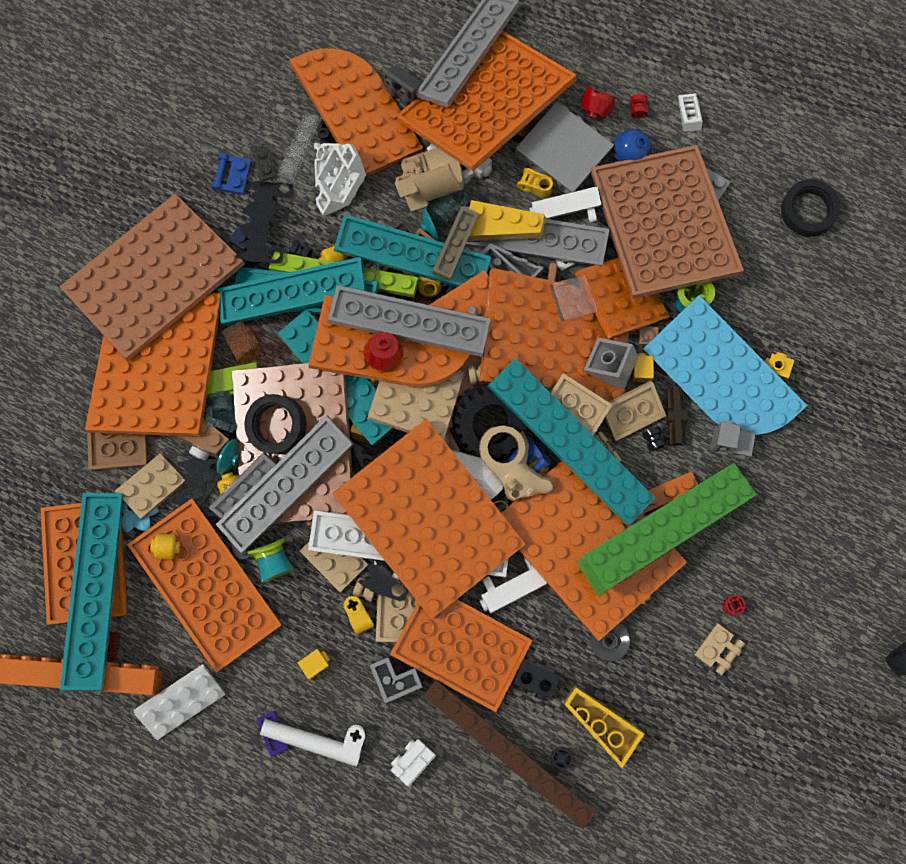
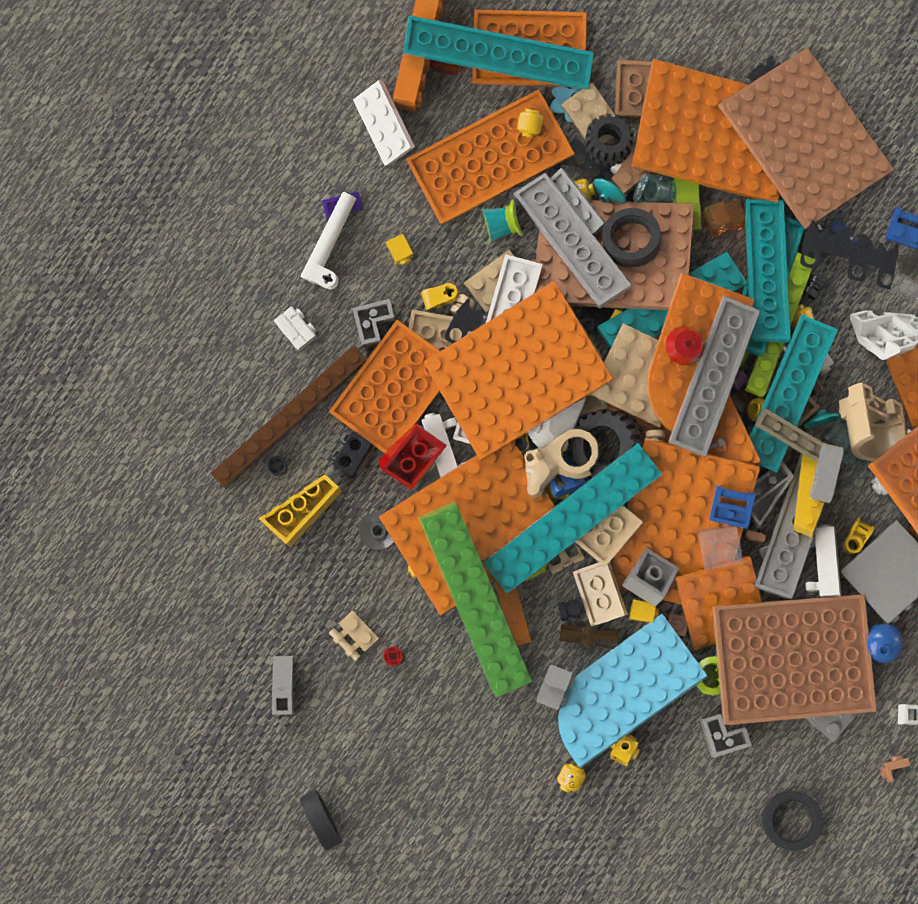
camera: 100 degrees right, 5 degrees up
none -> light grey slope [272,656,294,715]
none -> red slope [378,423,447,490]
none -> yellow head [557,762,586,793]
none -> black tyre [585,114,634,167]
none -> light grey brick [700,714,752,758]
none -> blue plate [709,485,755,528]
none -> black plate [747,55,781,82]
none -> light grey beam [810,443,843,503]
none -> nougat bracket [880,755,910,782]

